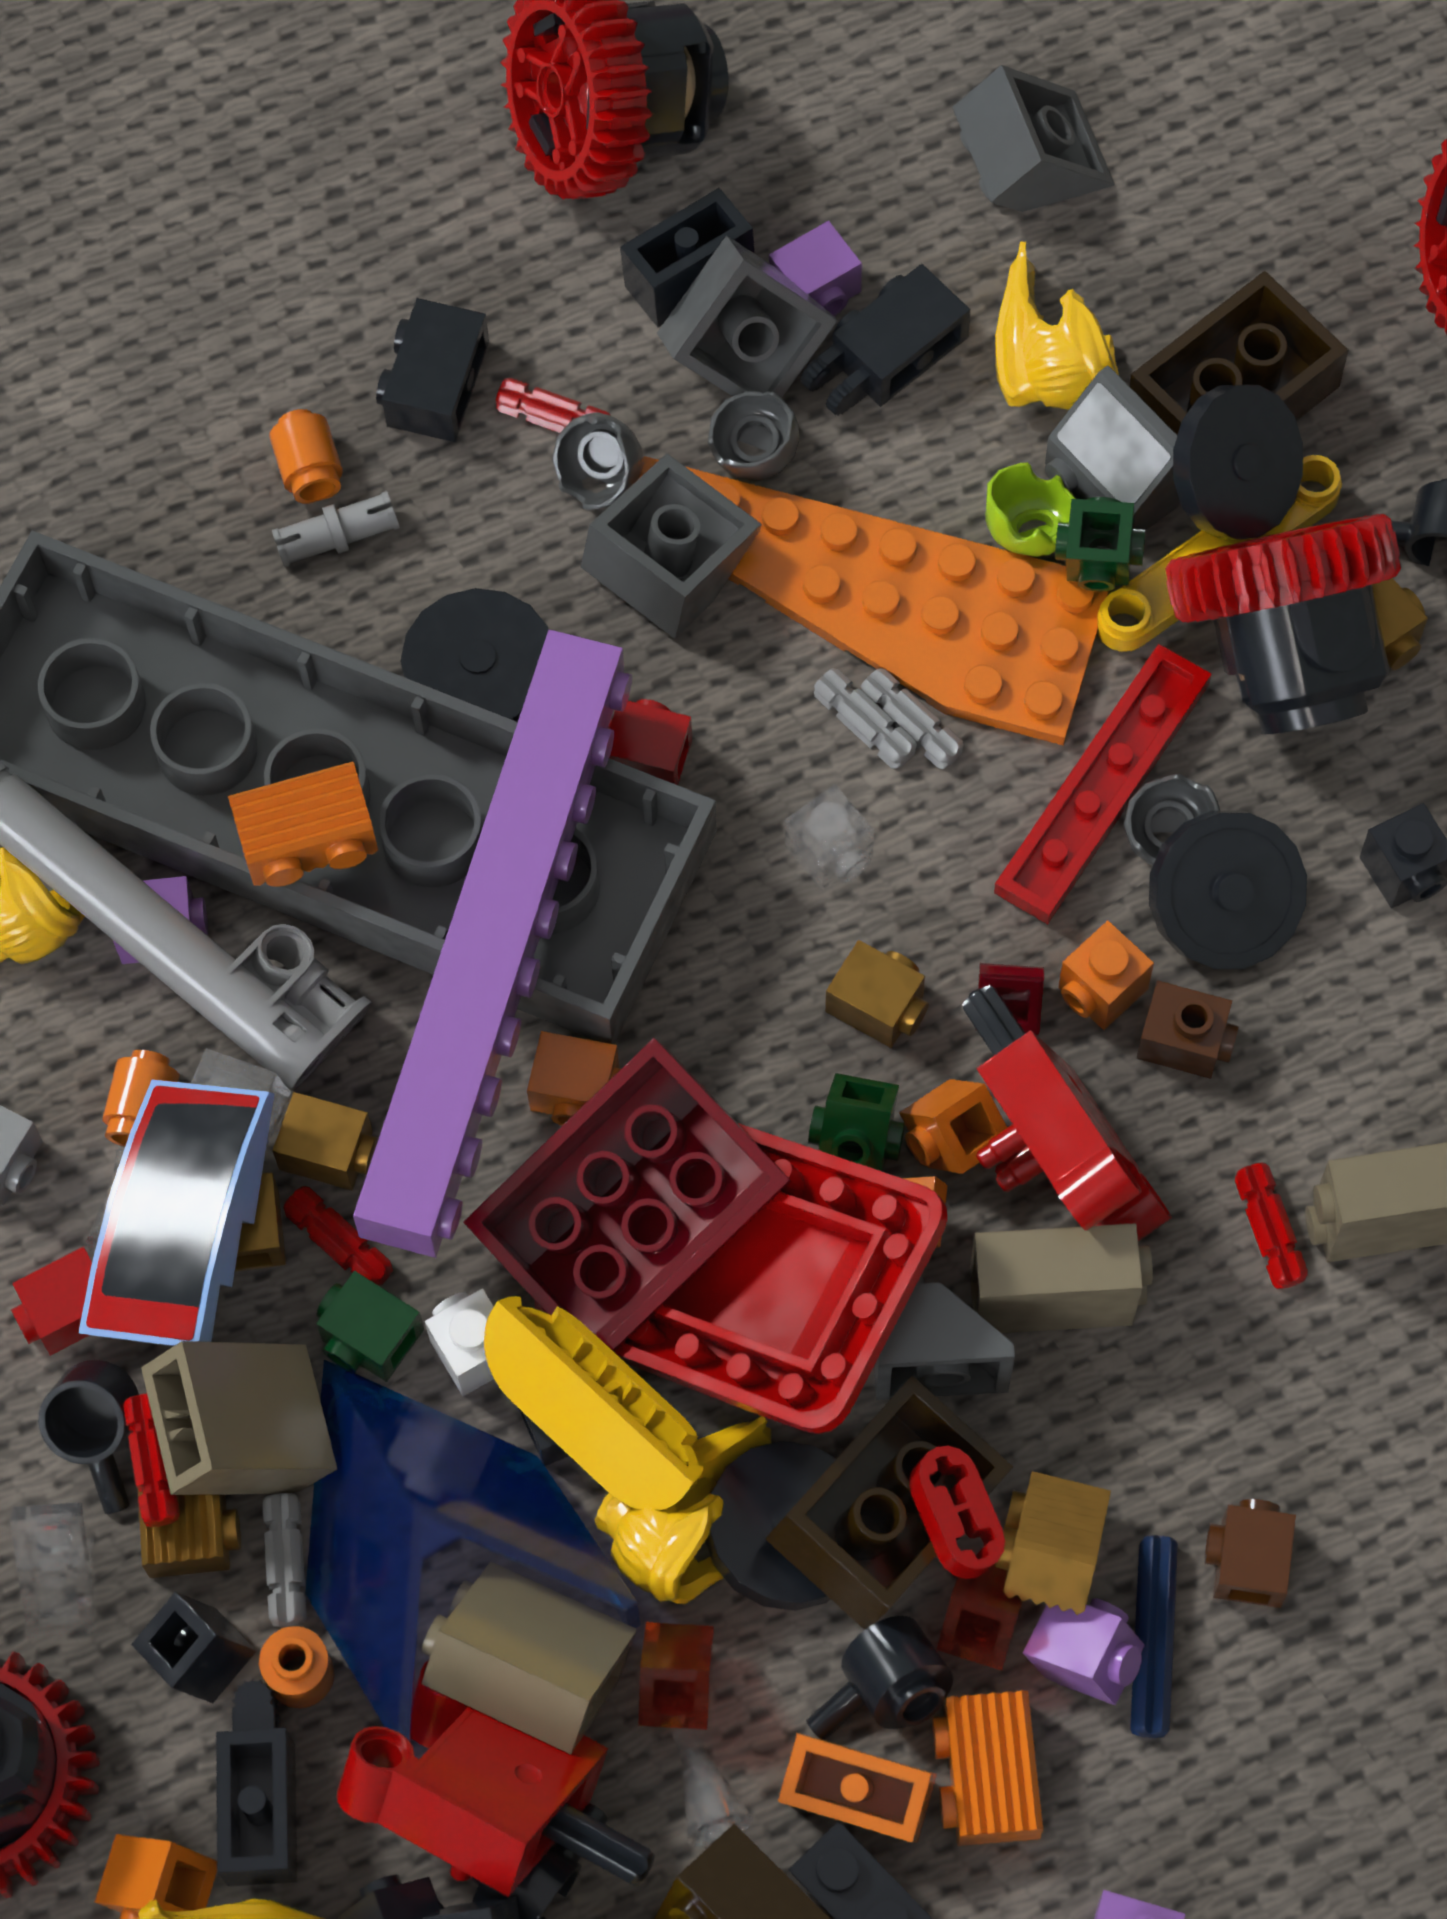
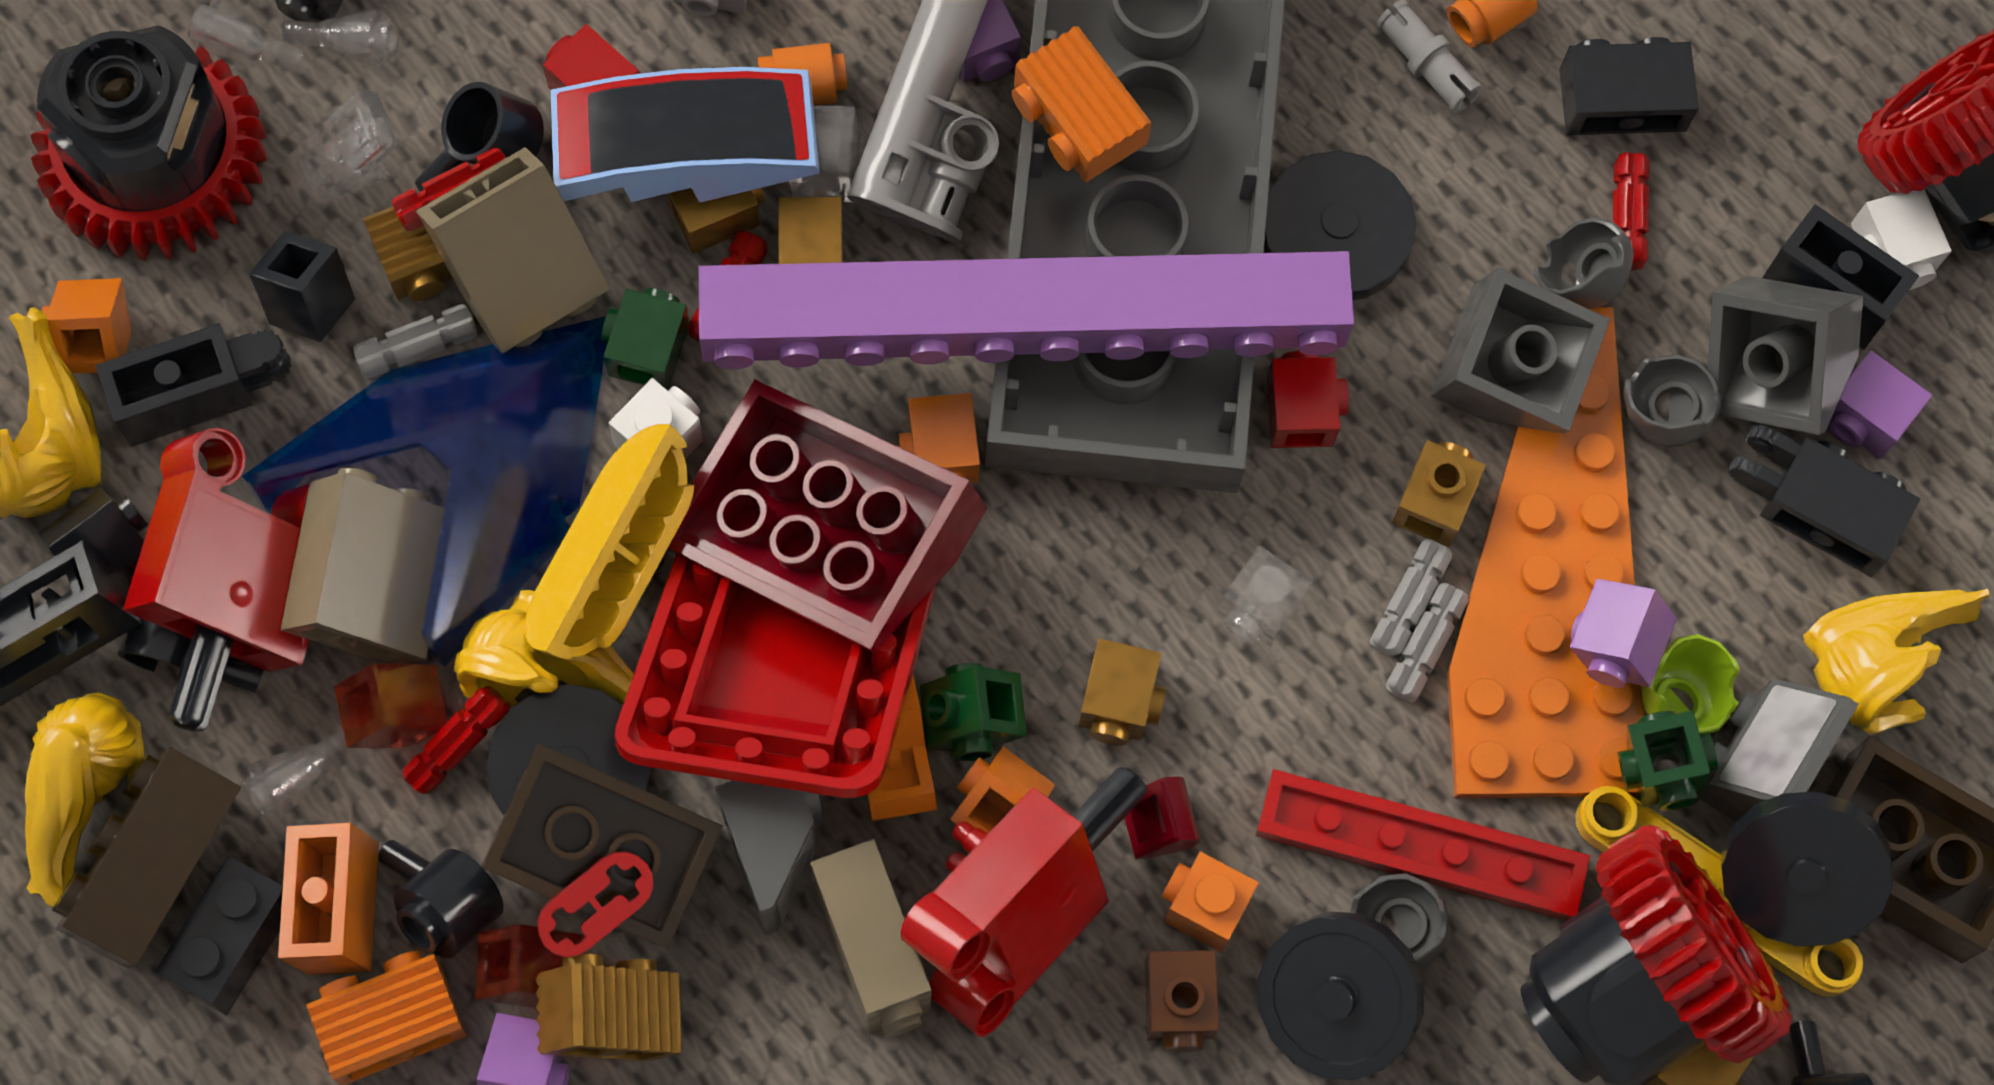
camera: 65 degrees right, 5 degrees up
orange brick [259,1626,335,1708] -> none
none -> red axle [402,686,510,795]
none -> pearl gold brick [1391,440,1486,548]
none -> brick [1570,579,1677,688]
none -> white brick [1851,189,1952,290]

